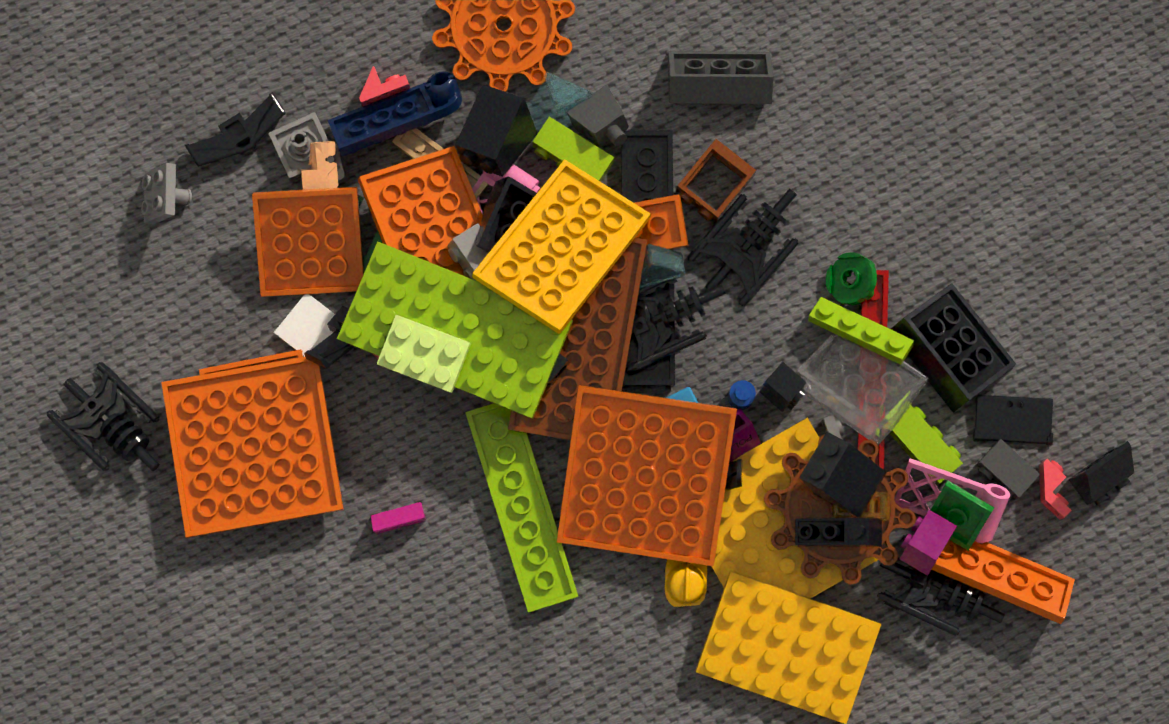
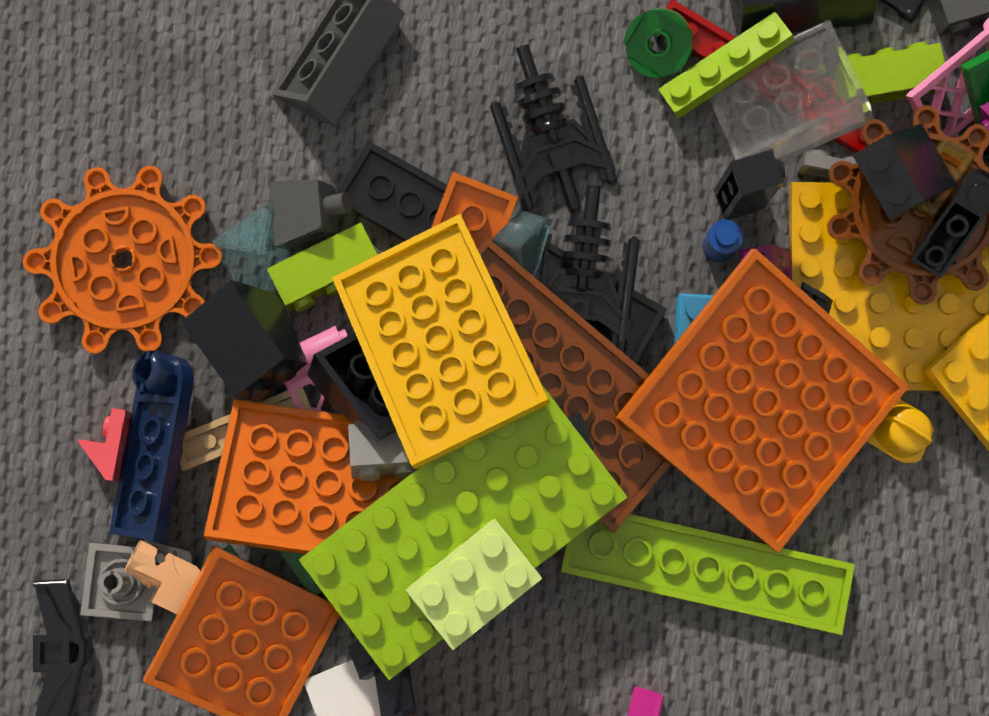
camera: 60 degrees left, 0 degrees up
dark orange window [676,139,756,222] -> none

